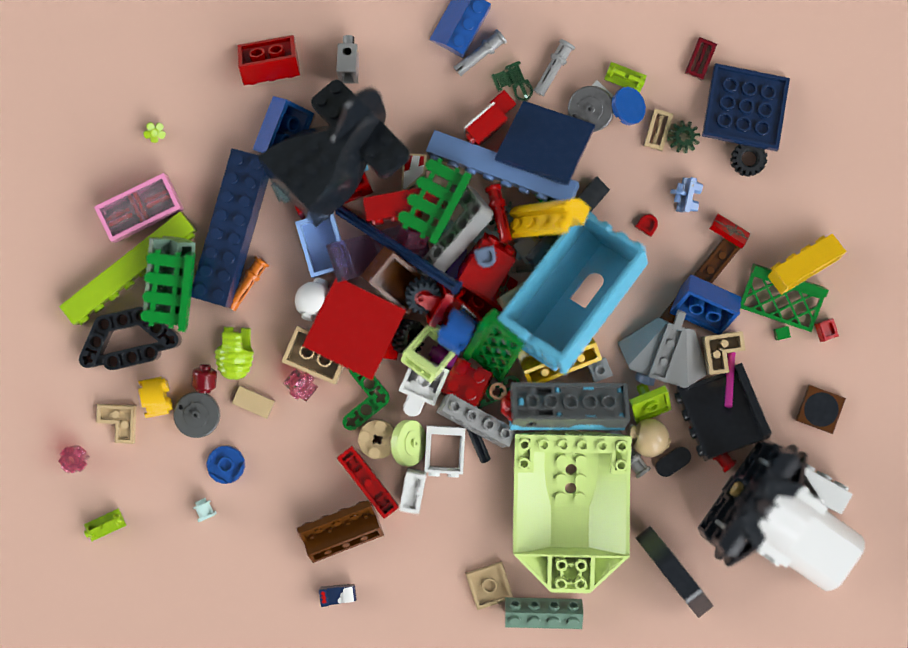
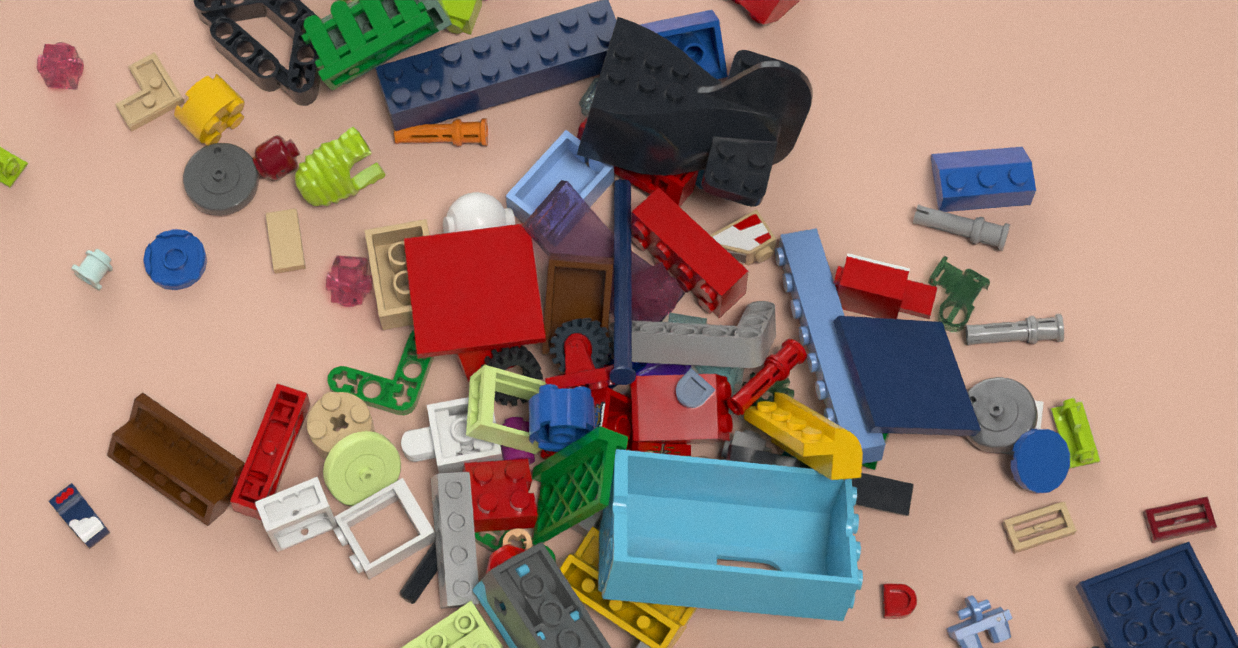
camera: 60 degrees right, 20 degrees down
light grey torso [337,35,359,84] -> none
green fence [398,158,472,245] -> none
clear green gear [667,121,700,154] -> none

